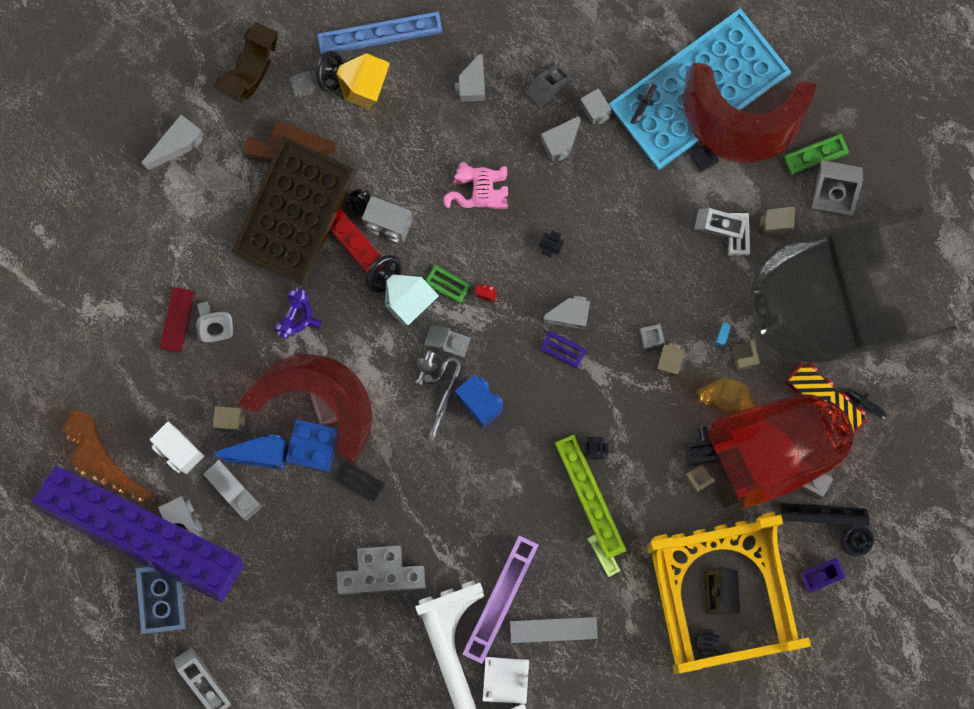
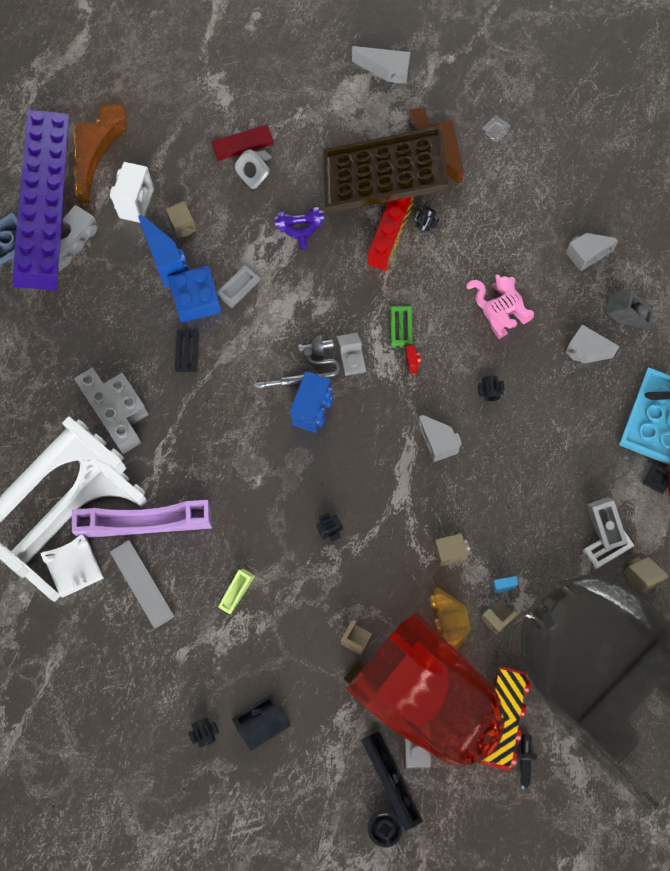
camera: 60 degrees right, 10 degrees down
light grey slope [203,460,262,521] -> none
dark brown brick [214,22,278,103] -> none
clear red windscreen [238,354,372,464] -> none
yellow piece [316,51,390,109] -> none
medium blue tile [317,11,443,55] -> none
light grey brick [362,196,413,244] -> none
light aqua piece [366,255,439,325] -> none
dark purple tile [540,330,587,369] -> none
lime tile [555,435,626,560] -> none
light grey brick [580,88,611,125] -> none
light grey tile [639,324,665,350] -> none
yellow arch [647,512,811,674] -> none
black plate [684,426,731,466] -> none
dark purple slope [799,558,846,593] -> none

